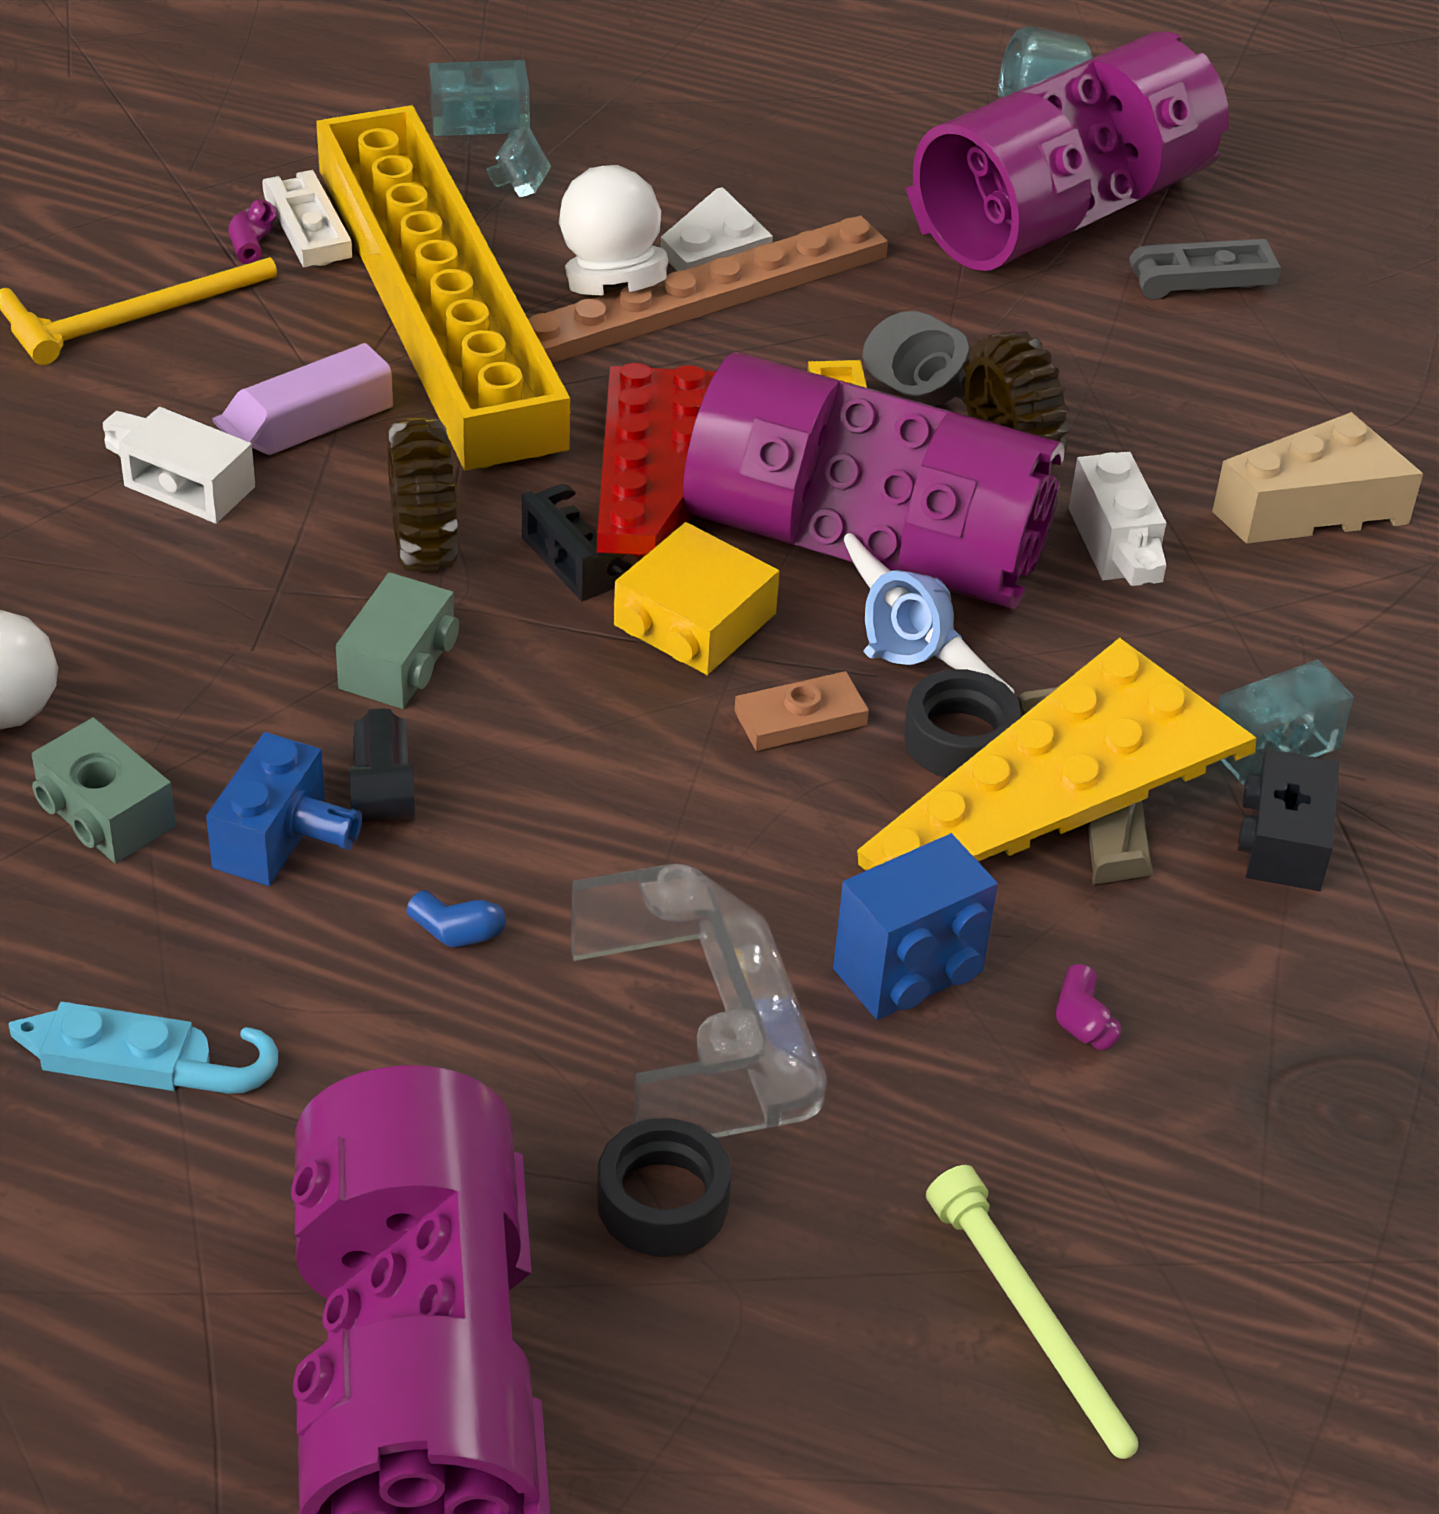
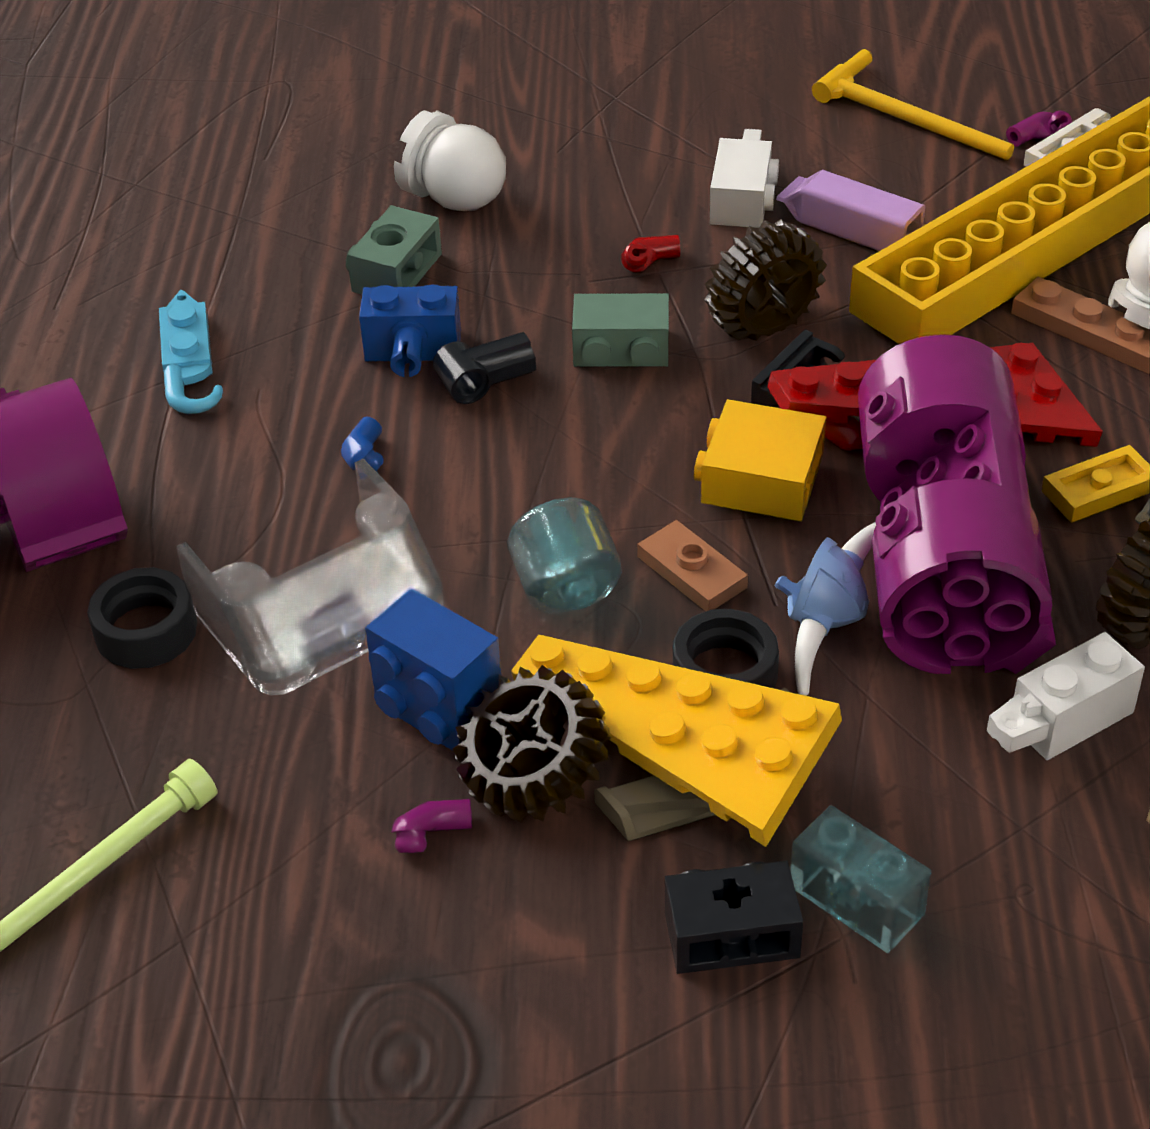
camera: 75 degrees right, 0 degrees up
none -> dark brown gear [452,665,611,823]
none -> clear light blue head [507,497,623,614]
none -> red arm [621,235,680,273]

